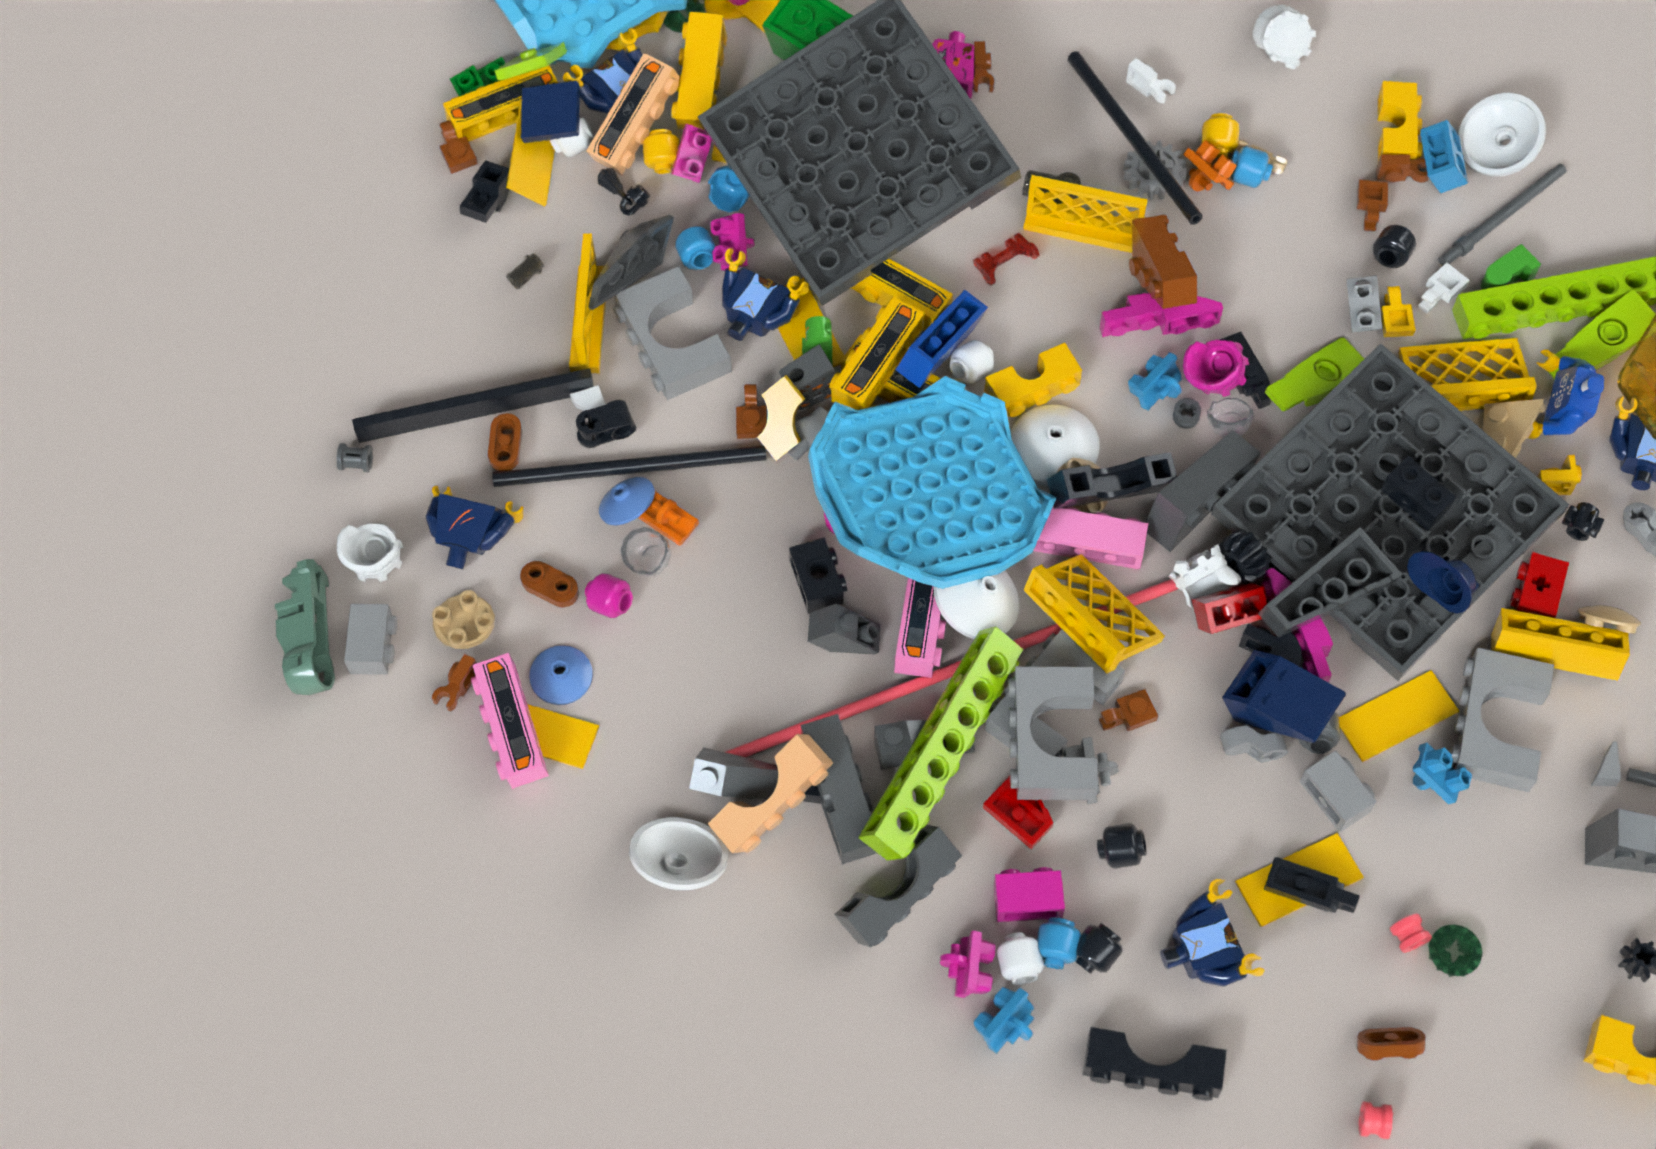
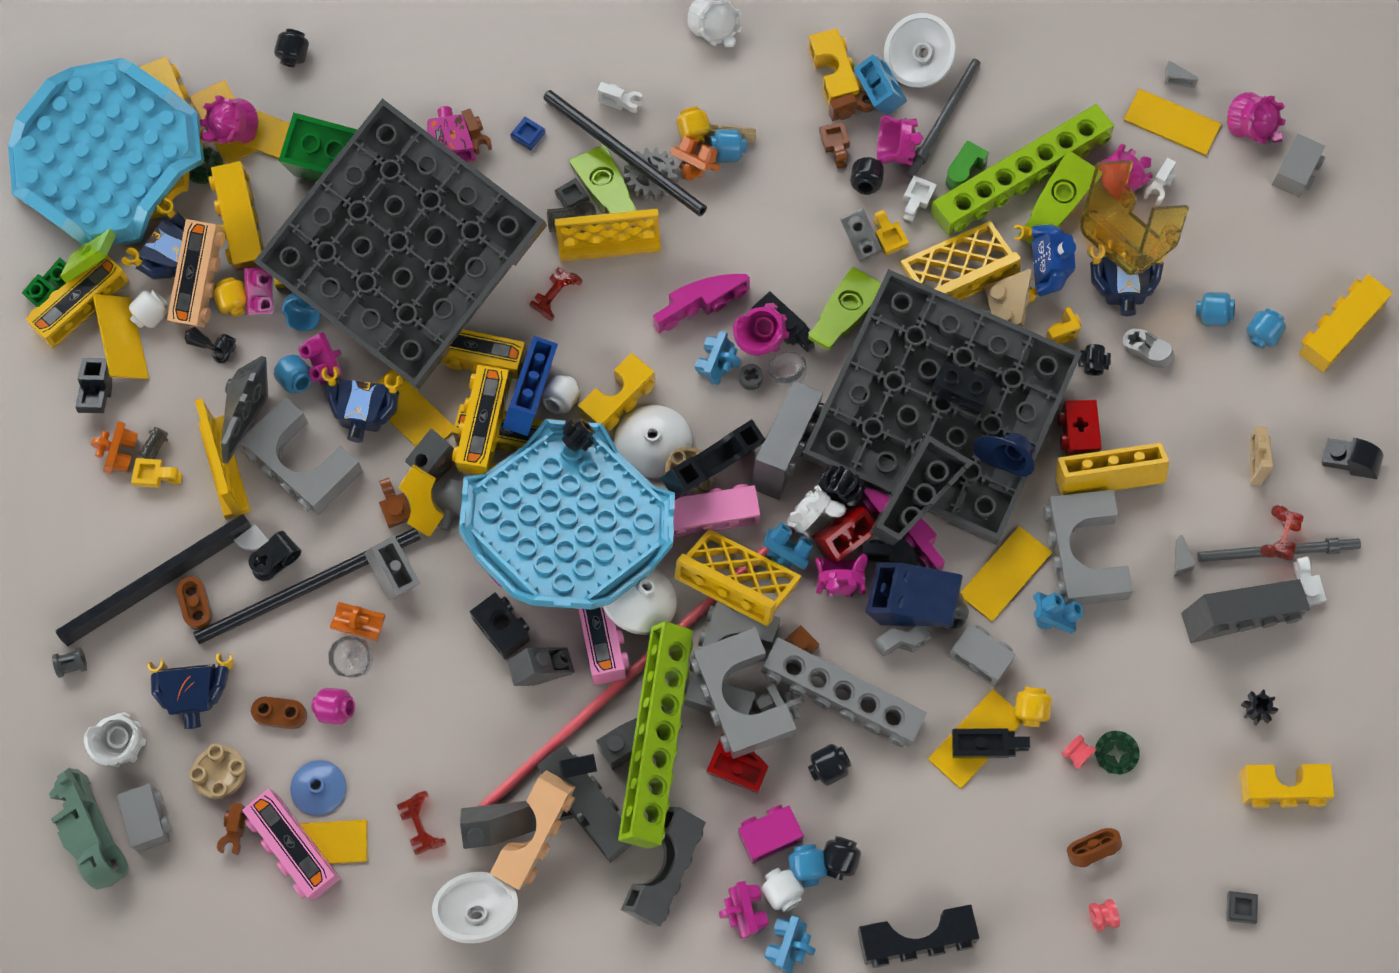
camera: 20 degrees left, 5 degrees up
dark orange plate [439,120,478,174] -> none
dark blue tile [521,81,580,143] -> none
medium blue dish [599,477,655,525] -> none
bright green leg [802,316,833,366] -> none
dark orange wedge [1129,214,1197,309] -> none
torso [1160,879,1264,987] -> none
tan dish [1578,605,1641,634] -> none
none -> orange hips [90,421,138,474]
none -> yellow plate [131,458,183,488]
none -> light grey brick [364,536,420,601]
none -> clear red piece [397,791,446,855]
none -> blue tile [510,117,546,151]
none -> dark grey tile [555,178,590,213]
none -> black piece [559,754,597,779]
none -> black gear [562,419,595,452]
none -> lime piece [570,145,638,223]
none -> light grey brick [760,637,927,747]
none -> dark azure hips [763,522,813,570]
none -> dark pink hair [815,554,868,597]
none -> dark pink hair [877,115,924,166]
none -> yellow head [1014,686,1052,727]

